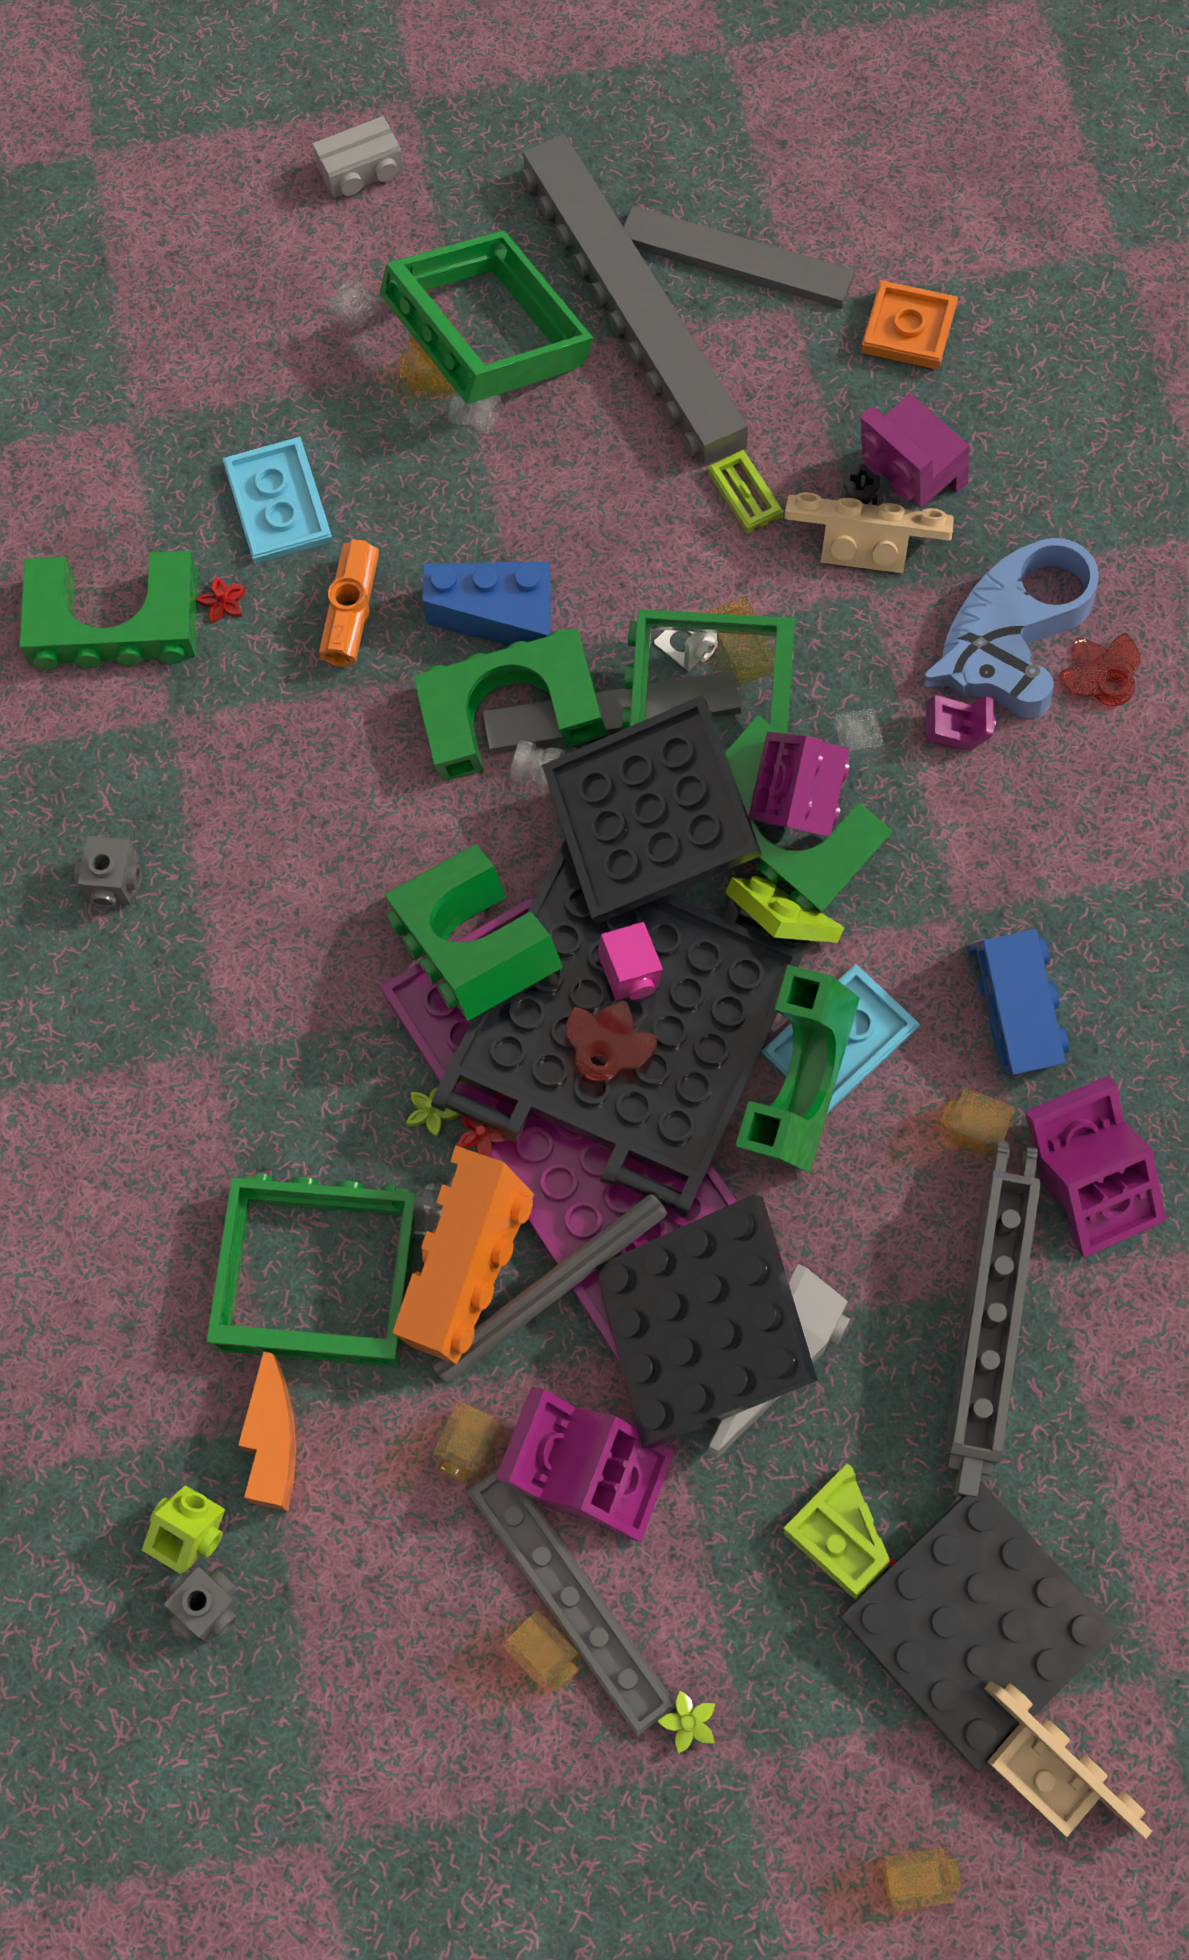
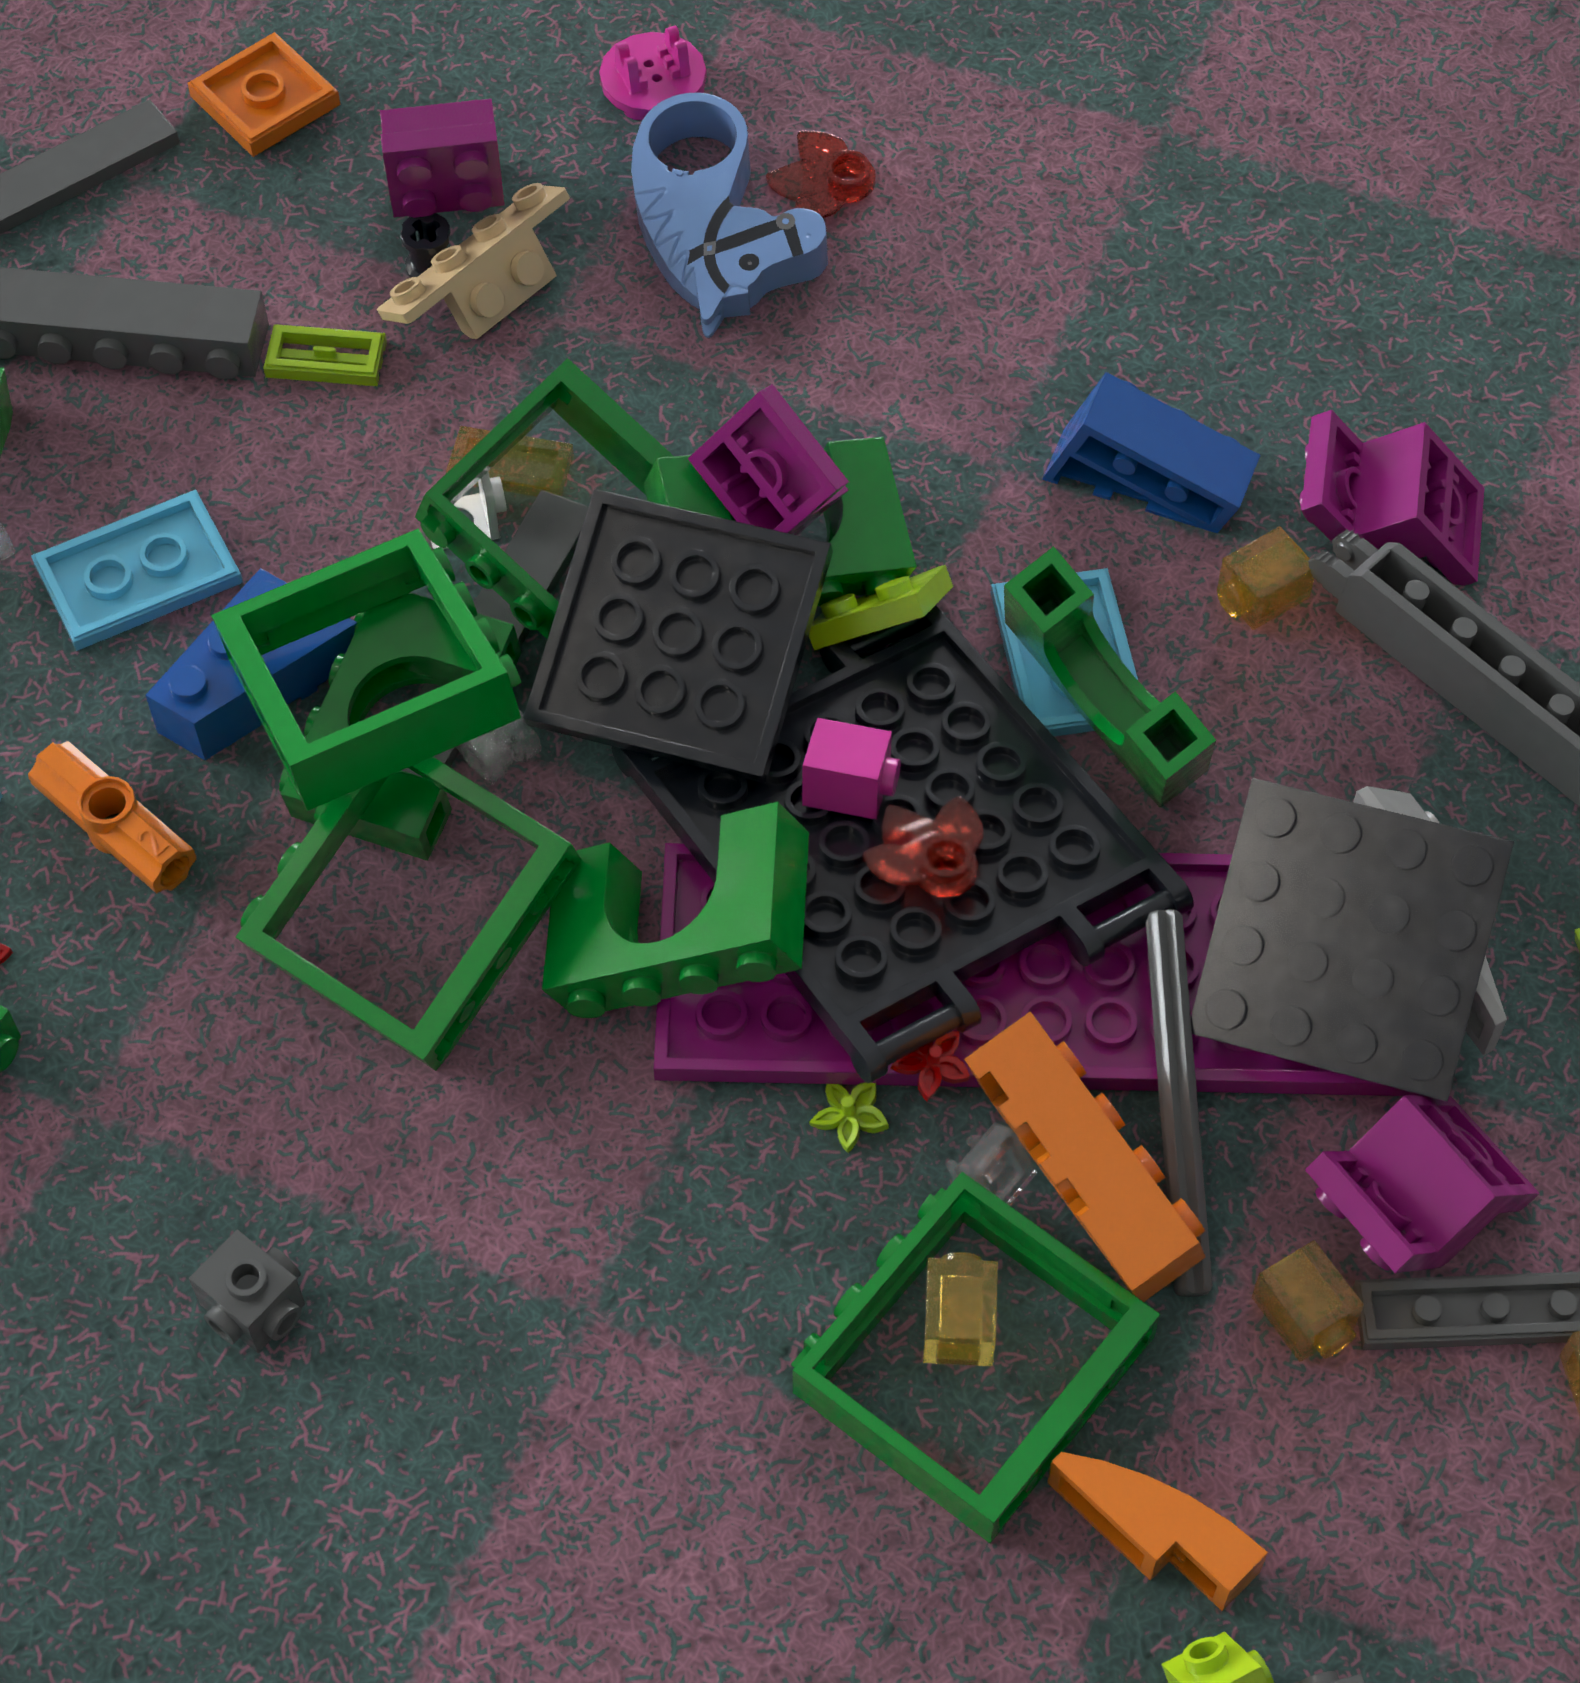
camera: 60 degrees left, 10 degrees down
clear tile [832,708,884,757] -> none
magenta bracket [926,695,996,750] -> none
none -> medium azure tile [31,489,243,651]
none -> green window [211,528,522,811]
none -> green window [236,757,582,1071]
none -> dark pink plate [599,25,707,120]
none -> clear yellow brick [923,1252,998,1366]

